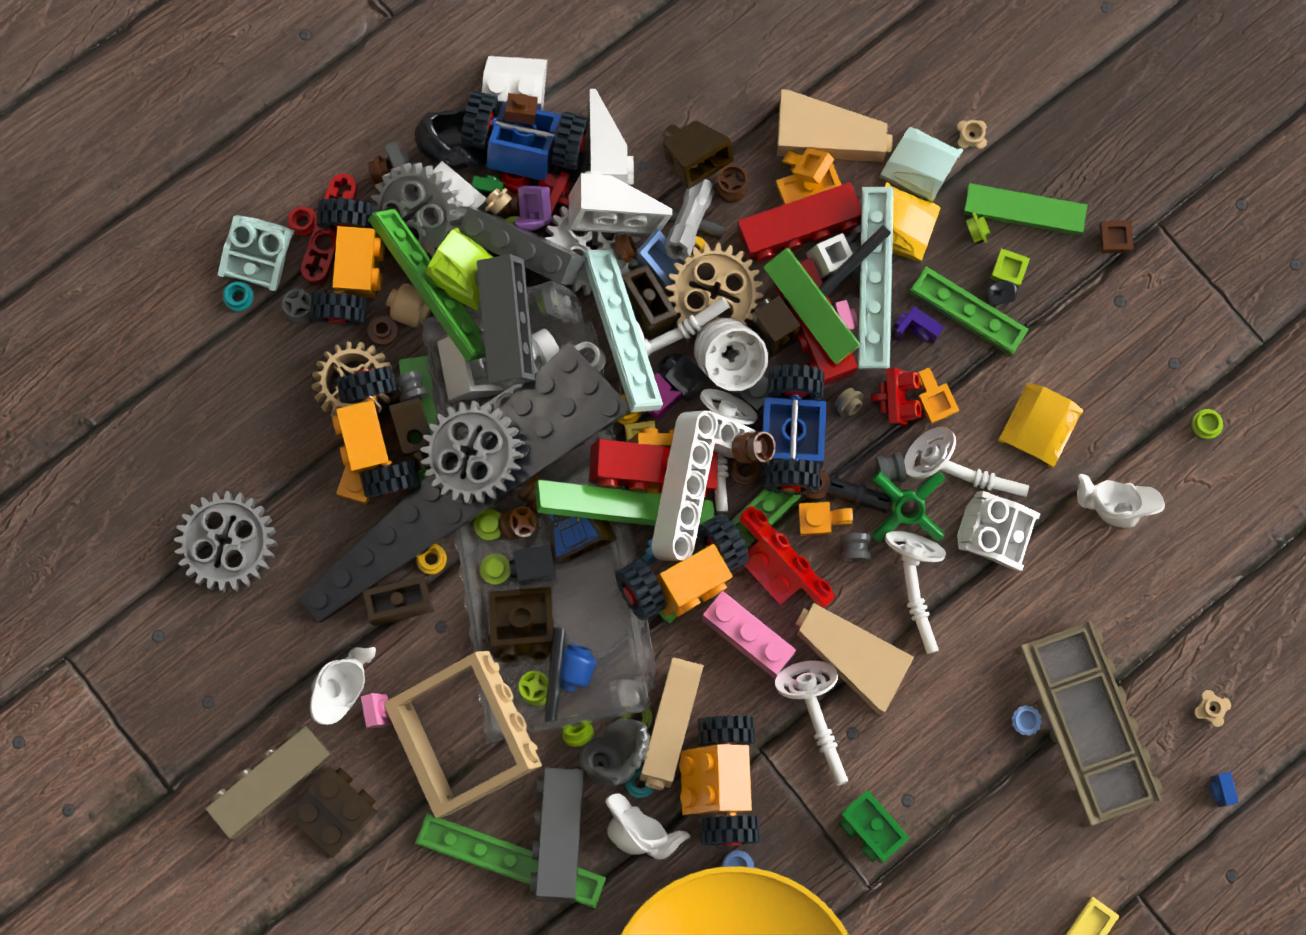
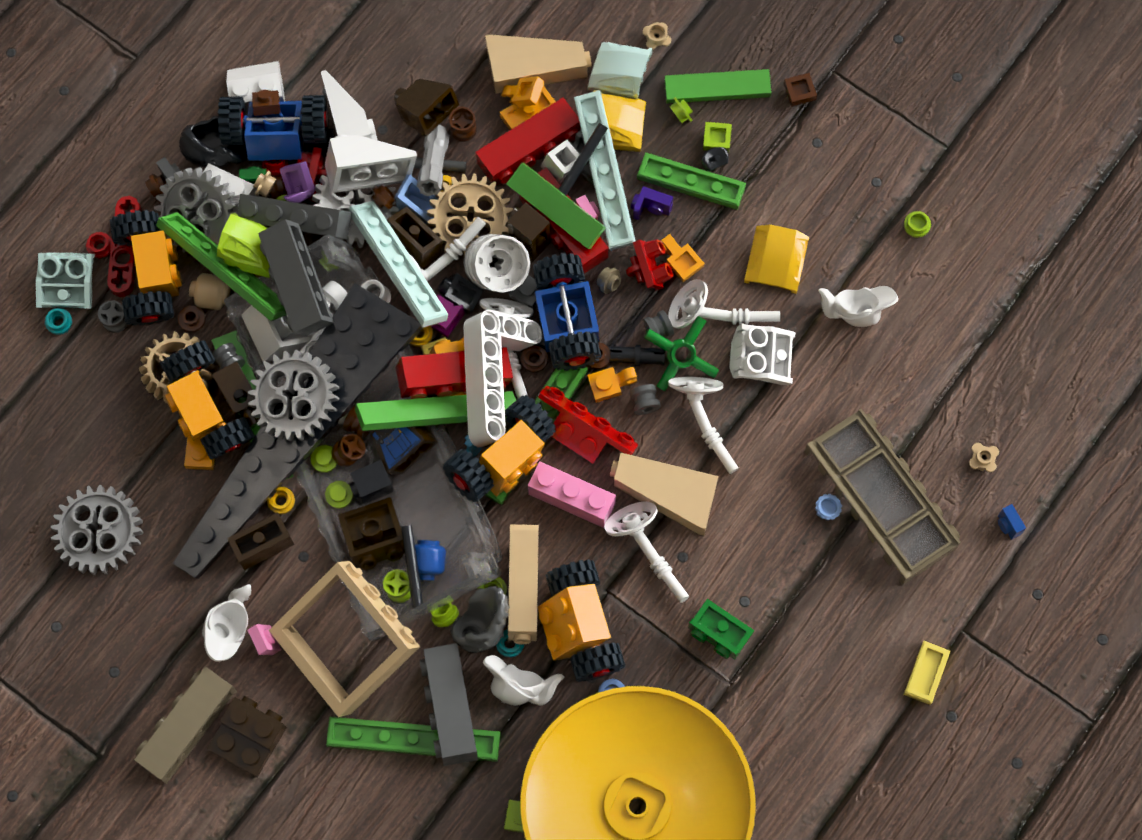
camera: 10 degrees left, 5 degrees down
reddish brown wheel [732,431,776,464] -> none

